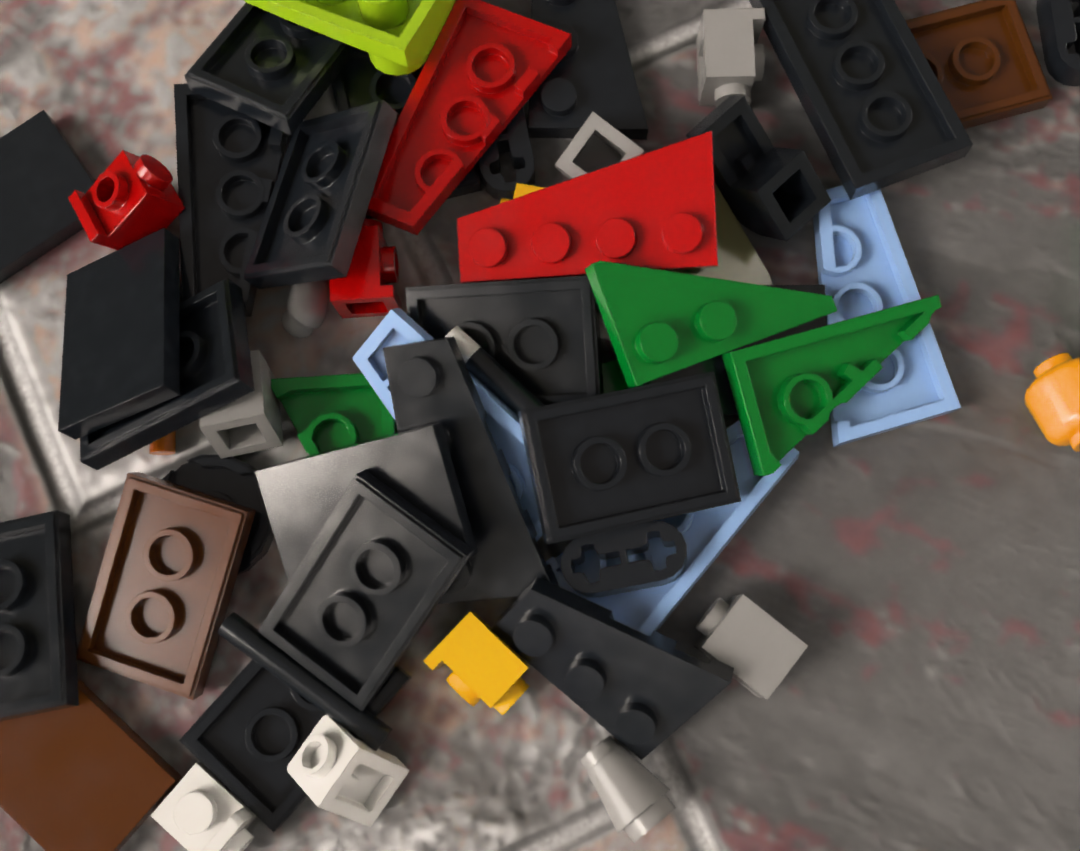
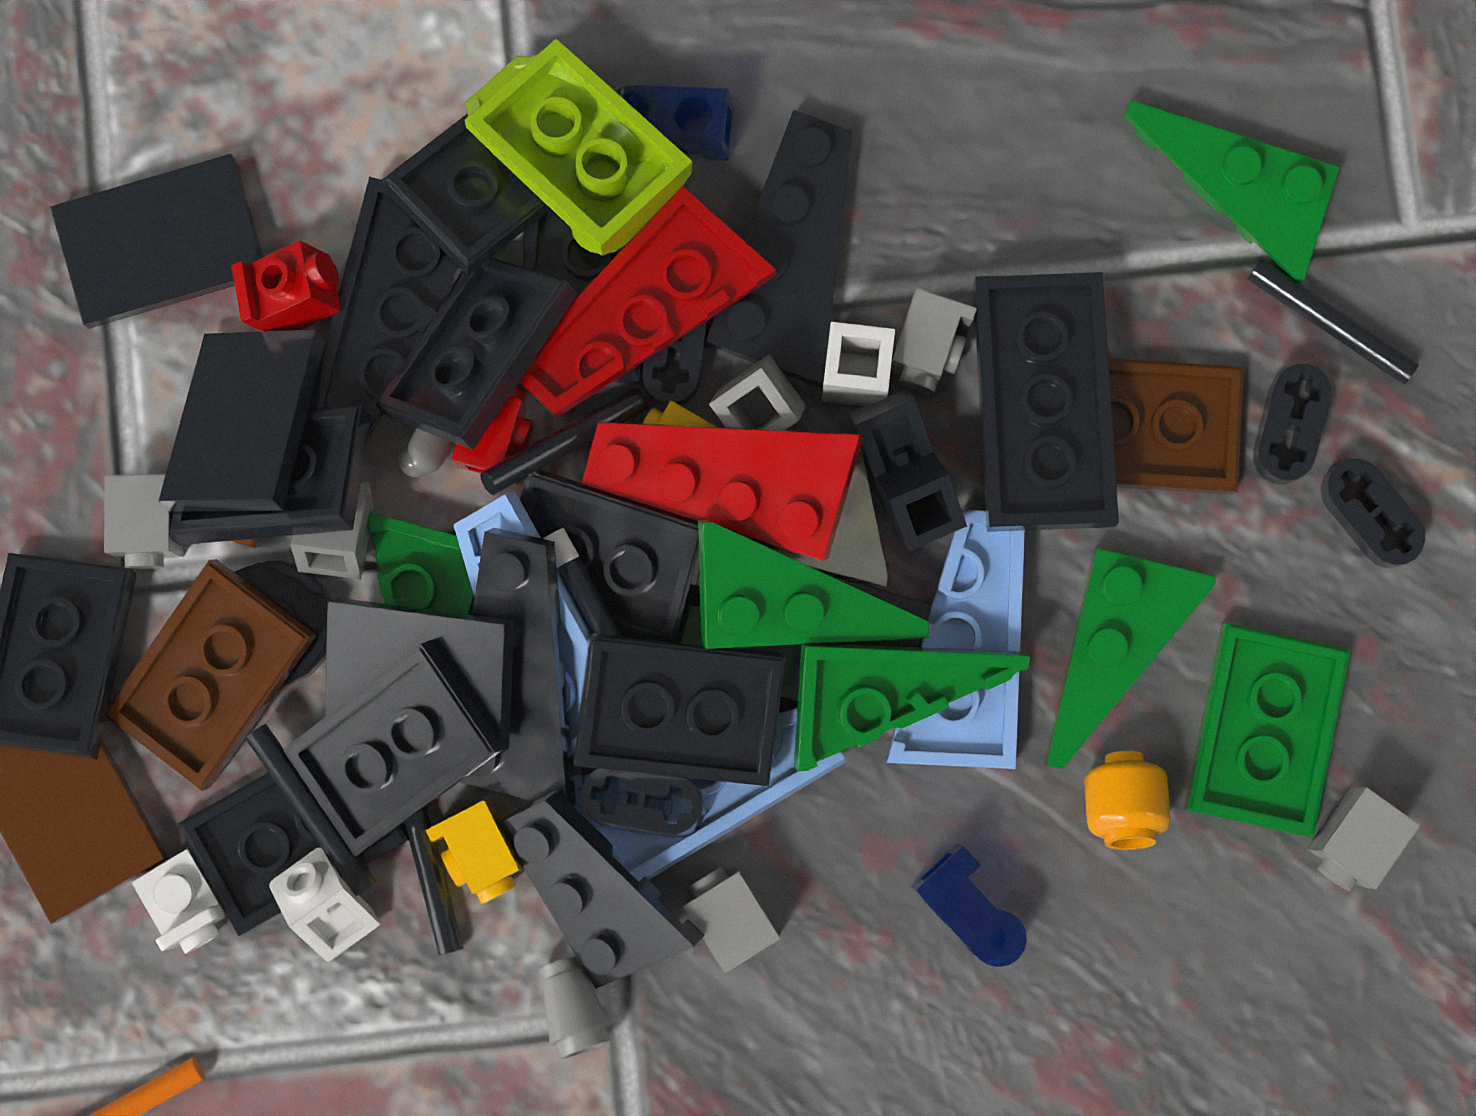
camera: 15 degrees right, 5 degrees up
none -> light grey brick [104,474,184,569]
none -> black bar [404,806,464,955]
none -> black bar [480,388,648,495]
none -> white brick [822,322,895,407]
none -> clear blue leg [911,843,1027,967]
none -> green wing [1044,548,1217,769]

